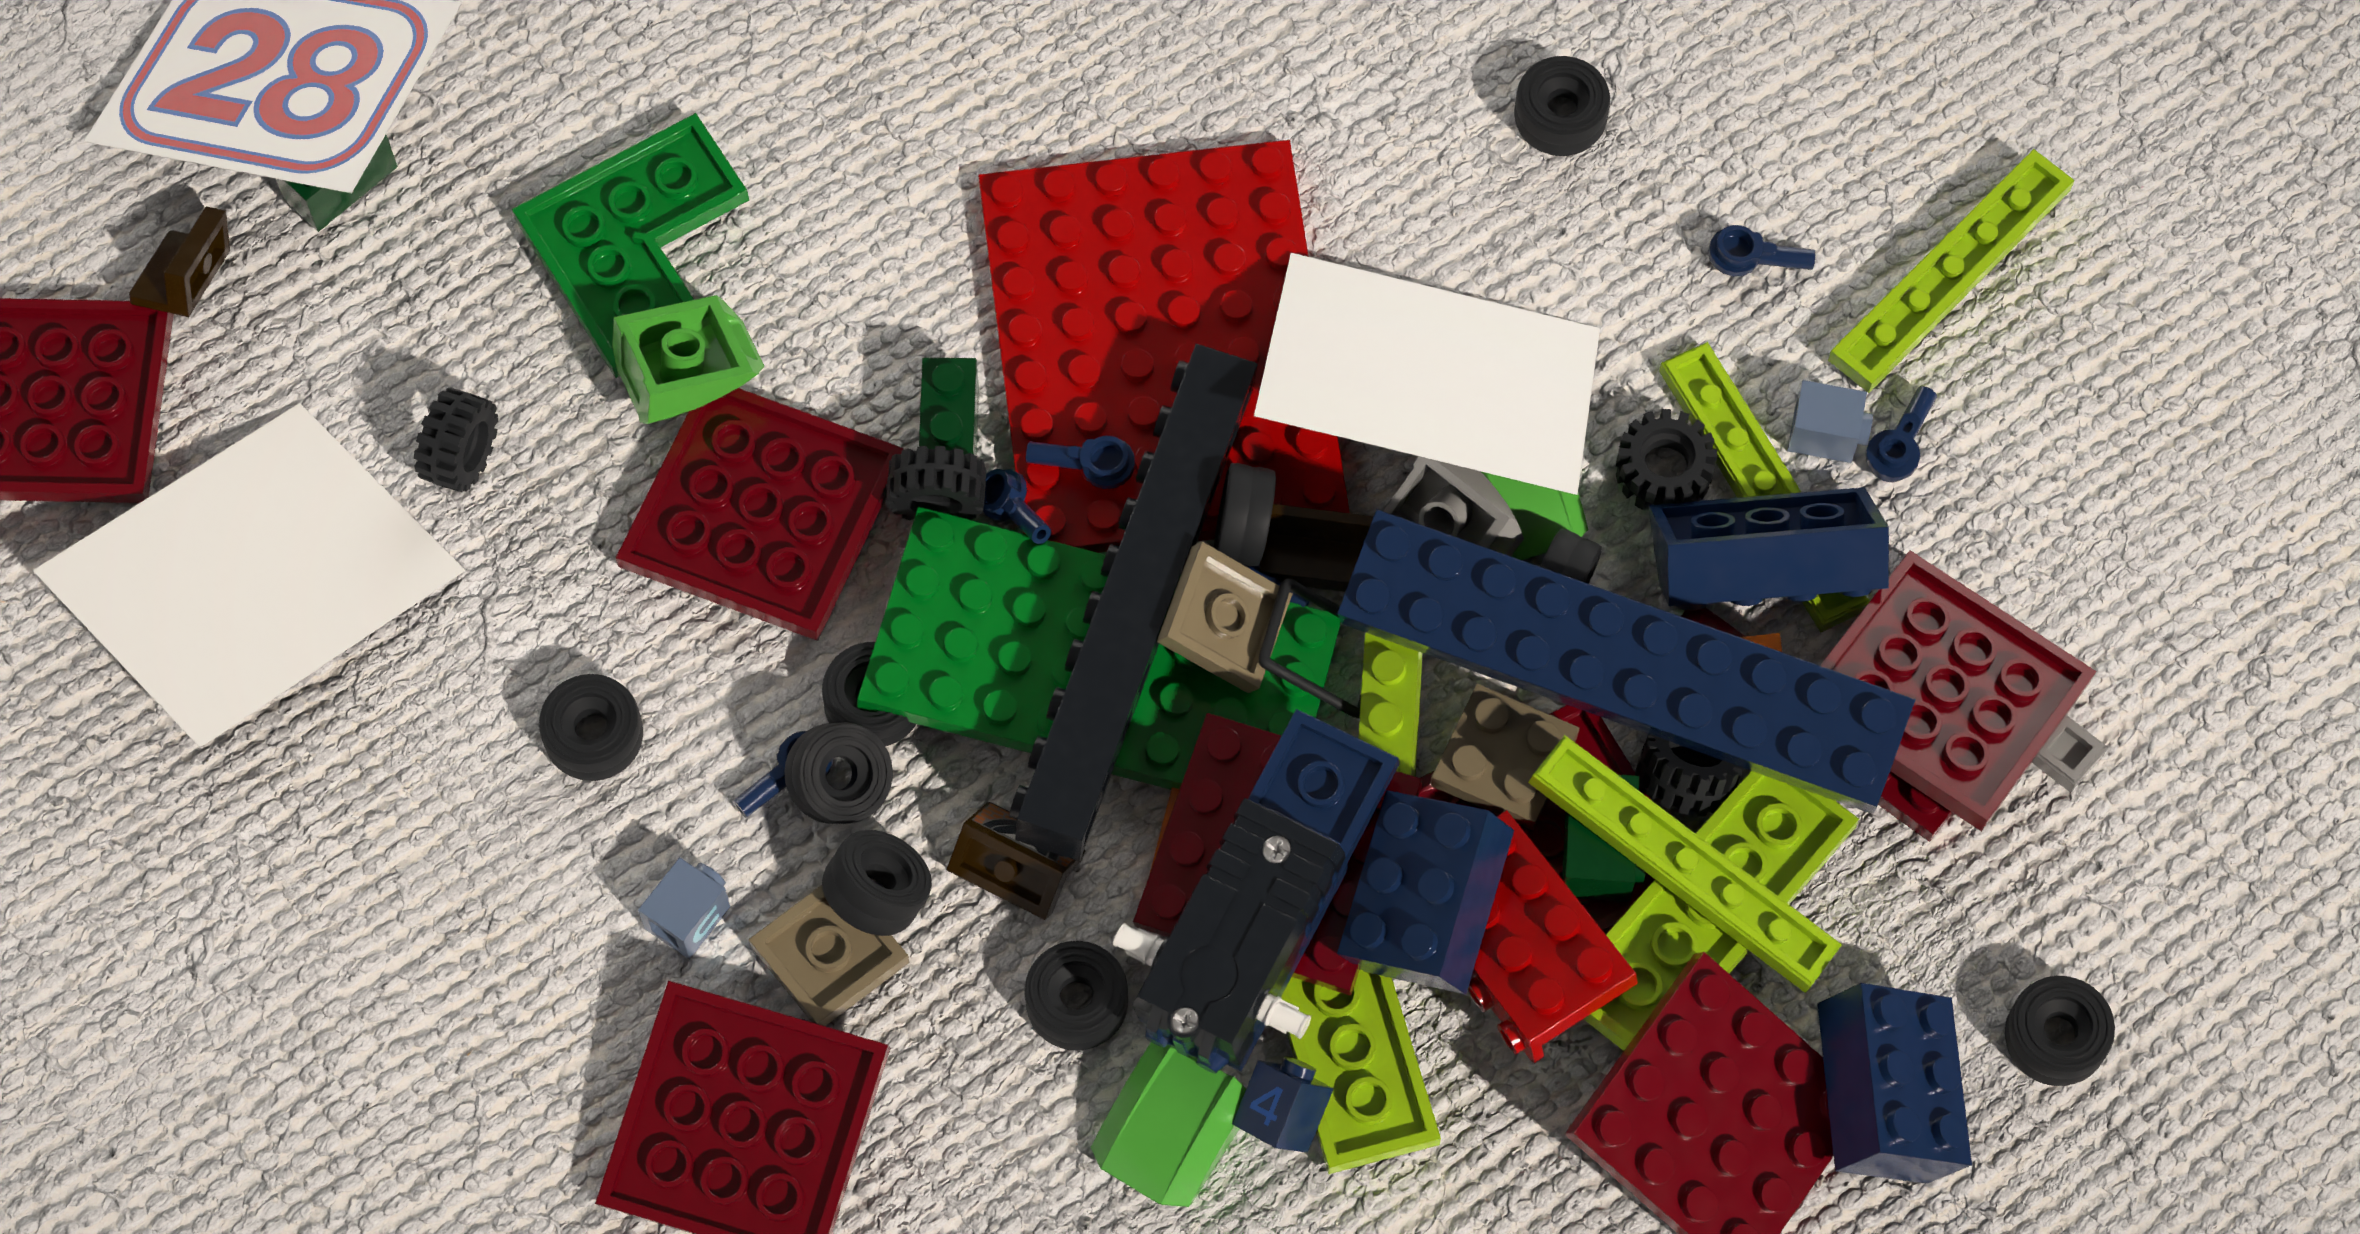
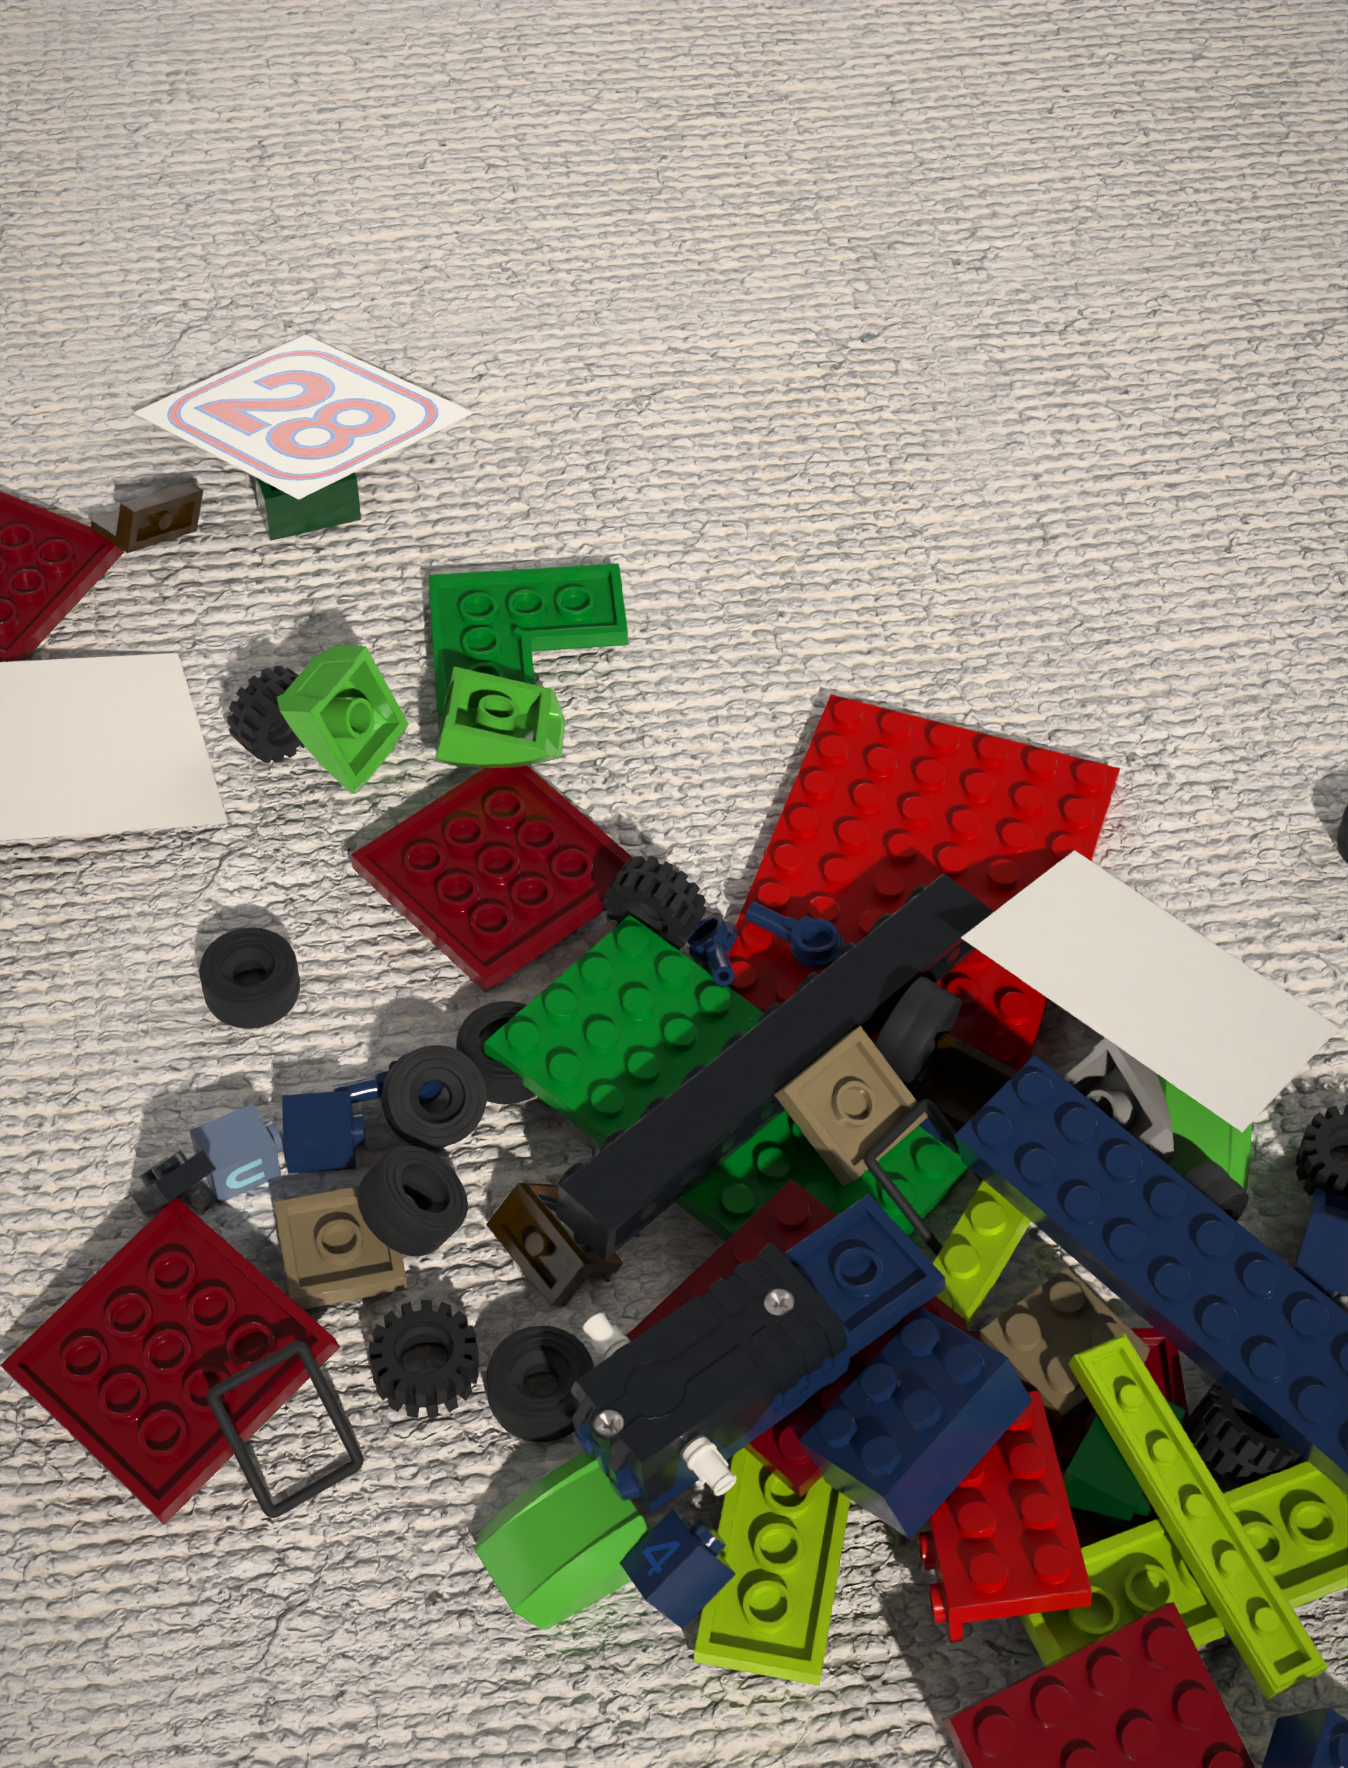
camera: 25 degrees right, 15 degrees down
dark green brick [919,358,979,456] -> none
none -> black plate [131,1150,216,1214]
none -> black piece [207,1341,364,1518]
none -> bright green slope [277,645,409,794]
none -> dark blue brick [282,1091,366,1174]
none -> black tyre [369,1300,479,1418]

